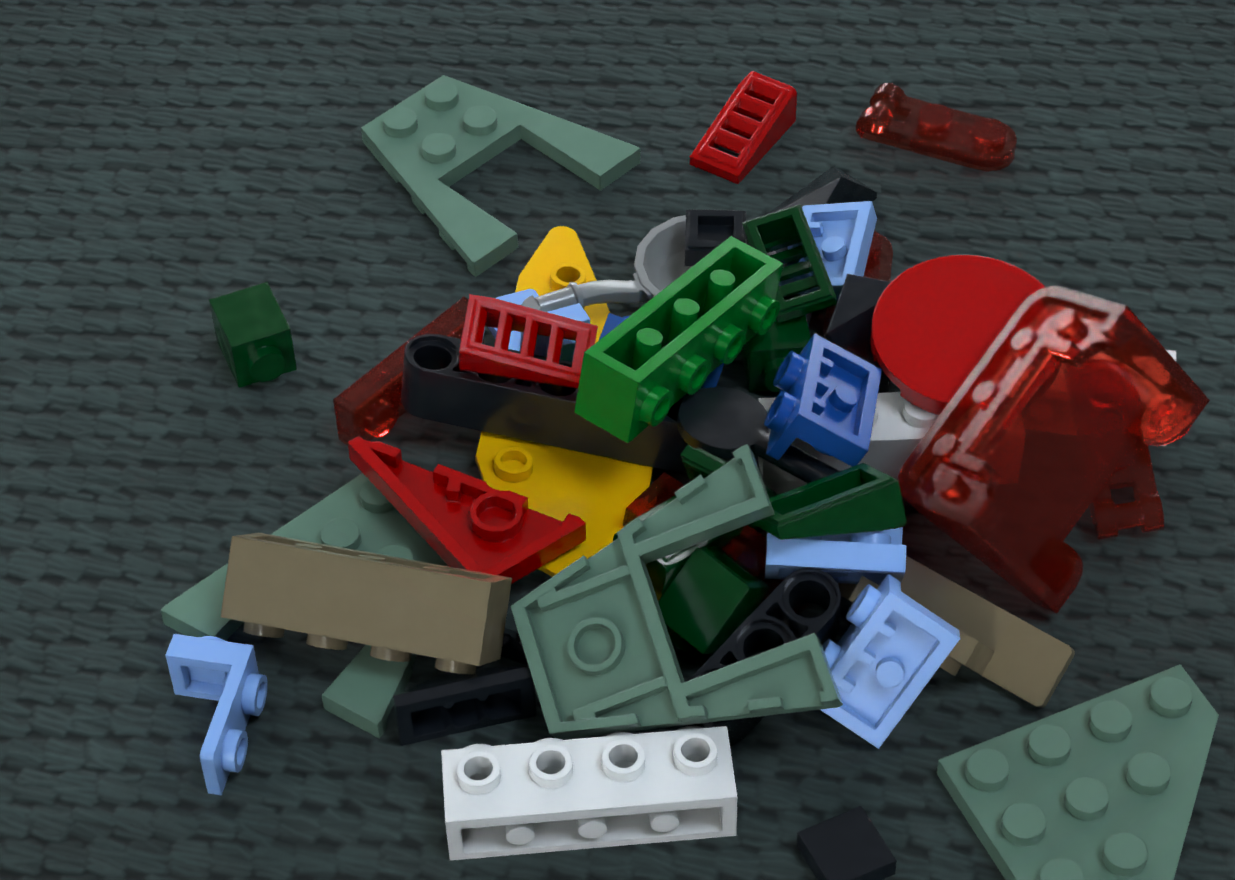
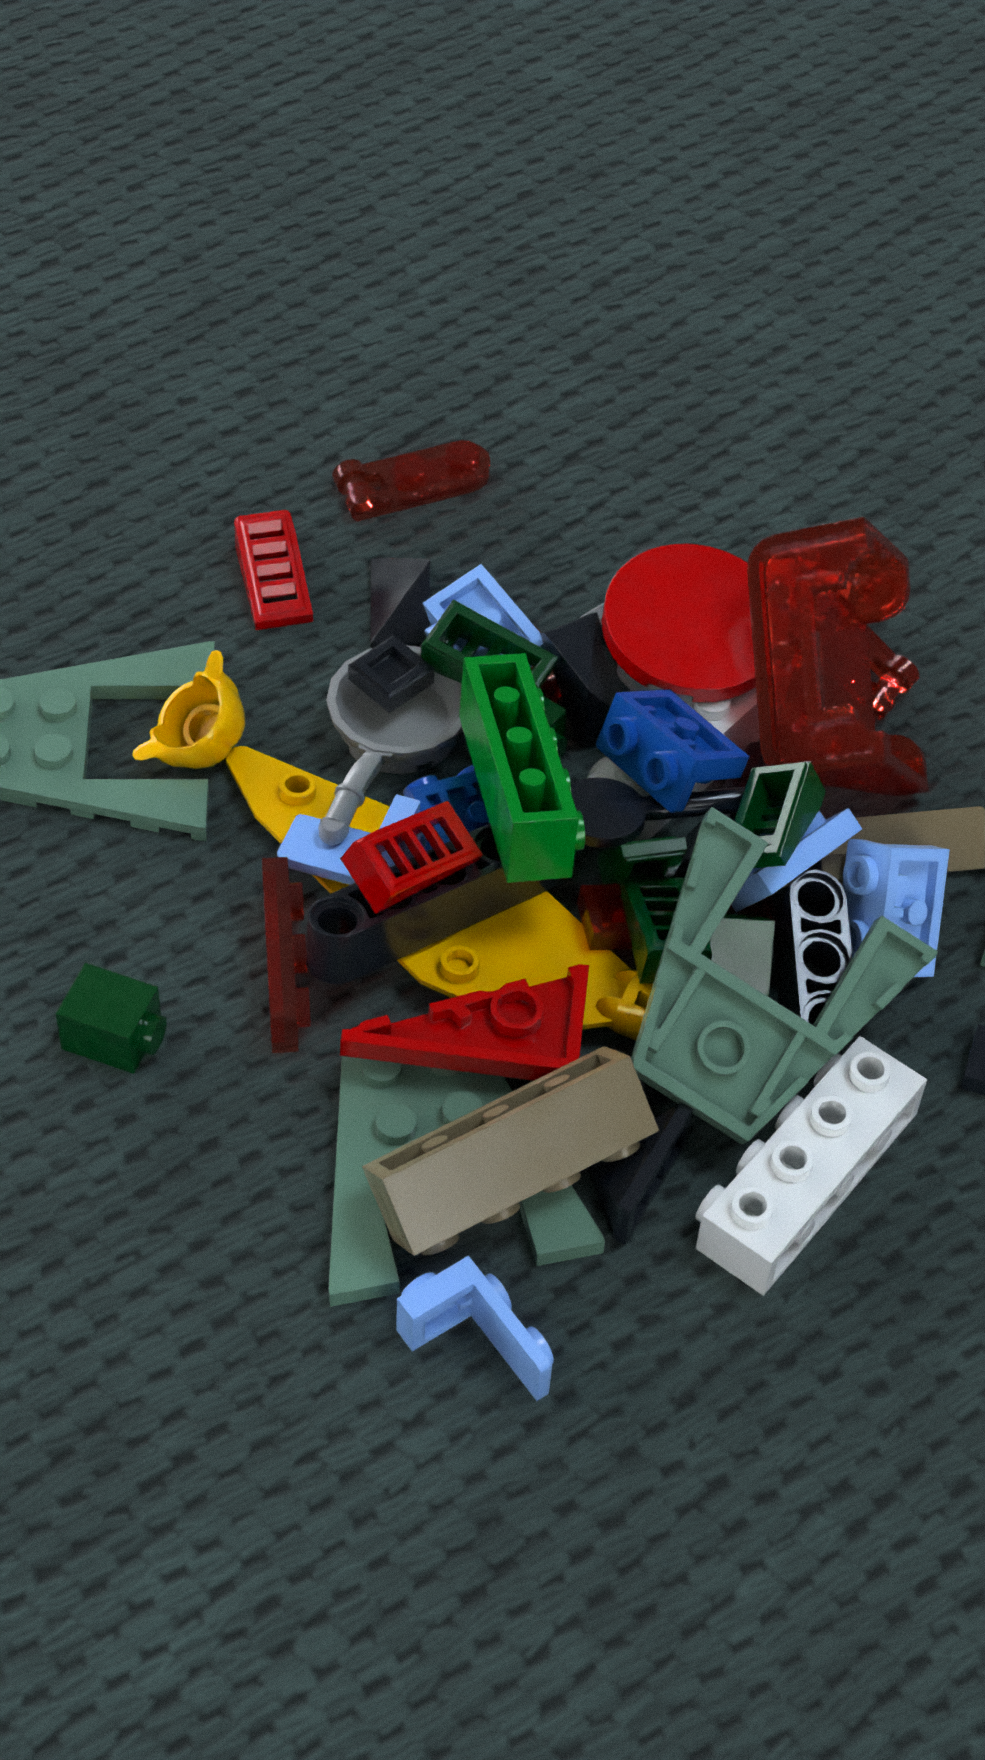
camera: 50 degrees left, 5 degrees up
none -> yellow hair [133,650,245,769]

